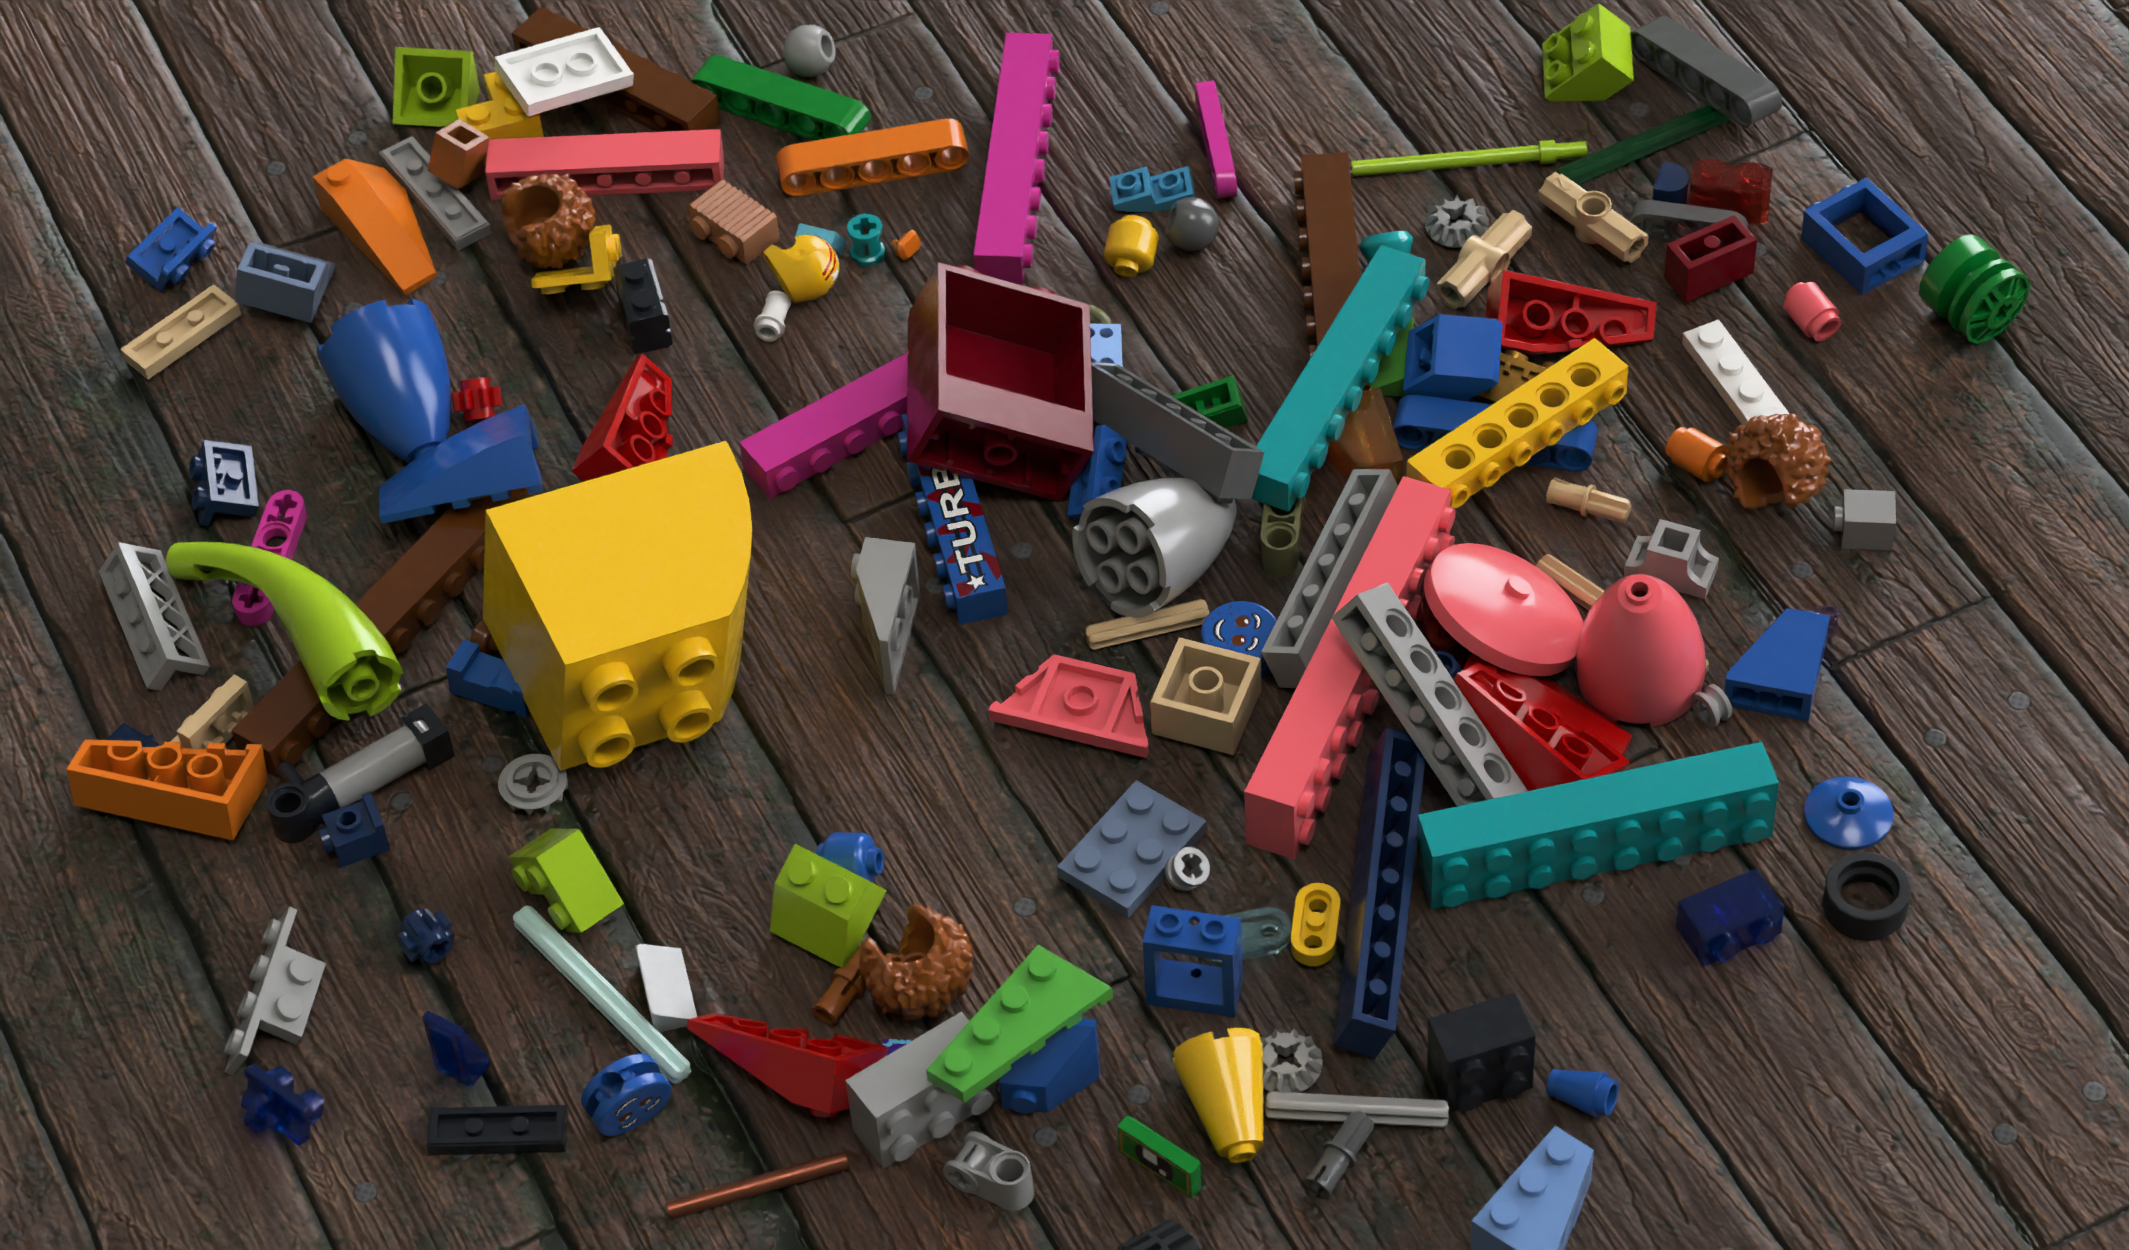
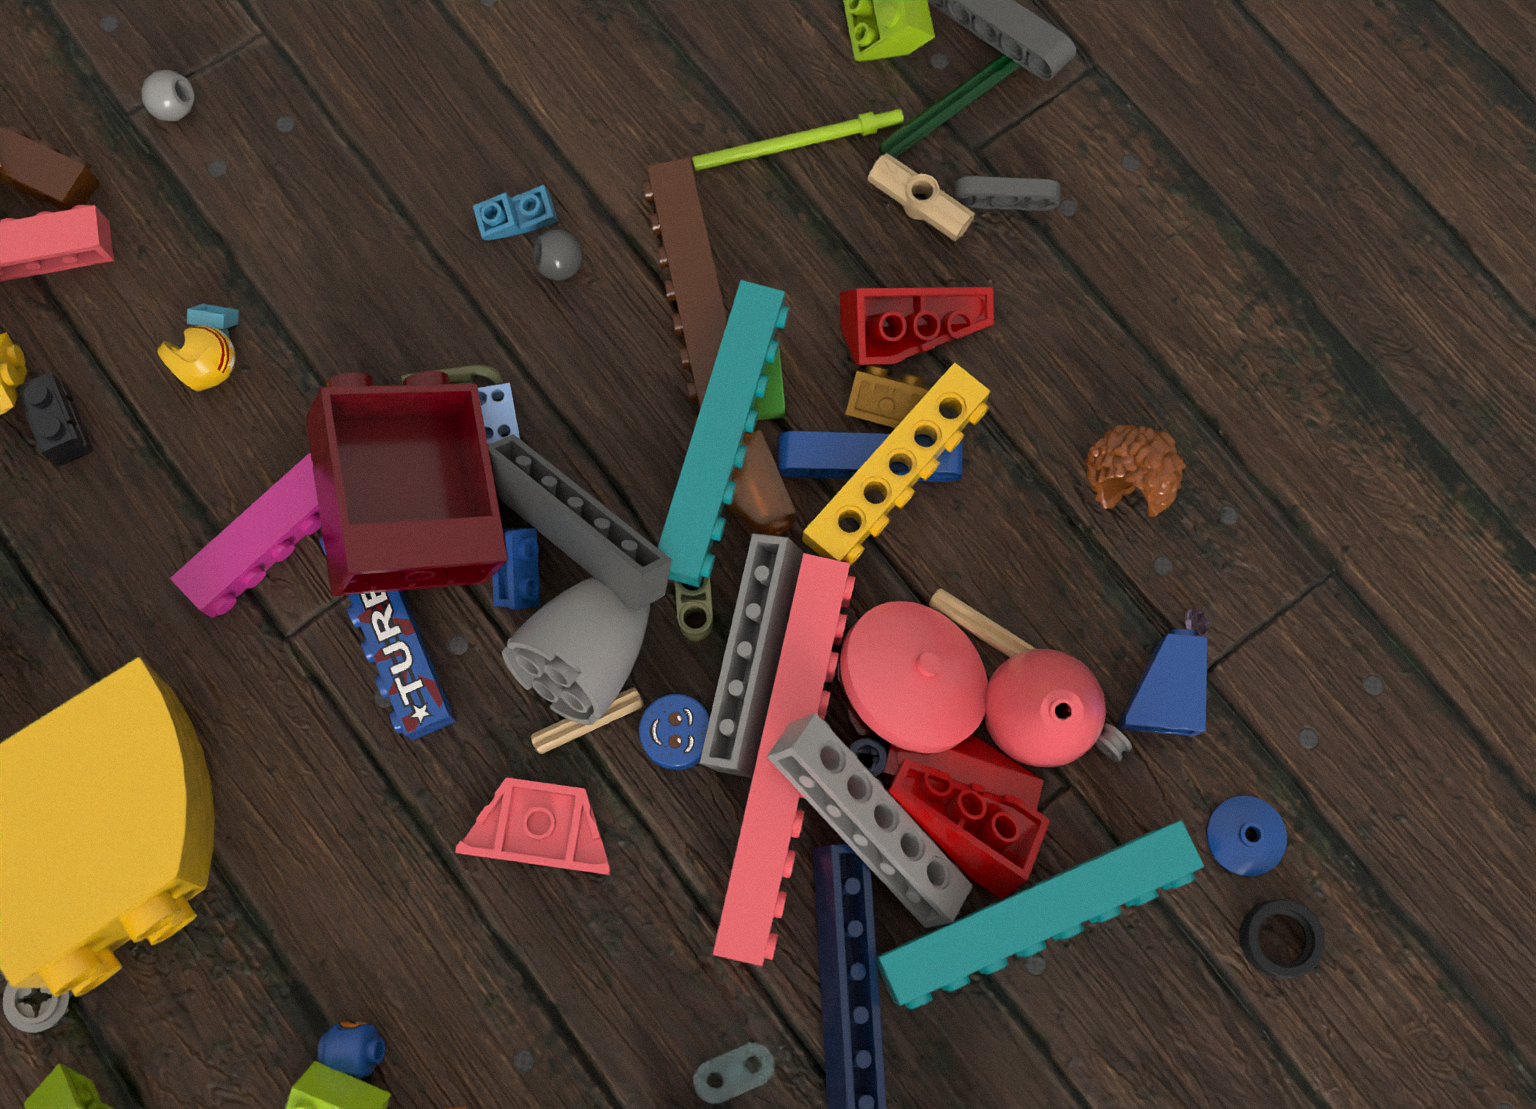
camera: 15 degrees left, 25 degrees up
red wedge [571,353,673,482] -> none
nougat brick [688,179,779,265] -> none
green beam [690,55,871,141] -> none
white pin [754,291,792,342] -> none
orange beam [776,119,970,197] -> none
teal bush [847,214,885,267] -> none
light grey slope [851,537,921,695] -> none
orange rock [892,230,921,261] -> none
dark pink brick [974,33,1060,284] -> none
sand blue plate [1057,780,1207,919] -> none
yellow head [1104,215,1159,277] -> none
tan brick [1150,637,1261,755] -> none
light grey bush [1165,847,1210,892] -> none
green slope [1172,375,1249,428] -> none
dark pink beam [1194,80,1237,199] -> none
yellow plate [1291,883,1340,966] -> none
teal cone [1359,230,1413,265] -> none
blue slope [1403,314,1503,401] -> none
light grey gear [1425,196,1489,247] -> none
tan piece [1436,210,1532,310] -> none
tan axle [1546,477,1631,523] -> none
light grey brick [1624,519,1719,599] -> none
dark blue brick [1652,162,1689,205] -> none
dark red brick [1664,215,1757,303] -> none
orange brick [1666,427,1728,482] -> none
clear blue brick [1676,868,1785,967] -> none
white plate [1682,319,1790,425] -> none
clear red brick [1689,159,1773,224] -> none
coral brick [1783,282,1841,342] -> none
blue window [1801,177,1929,295] -> none
light grey brick [1833,489,1896,551] -> none
green wheel [1919,234,2031,344] -> none

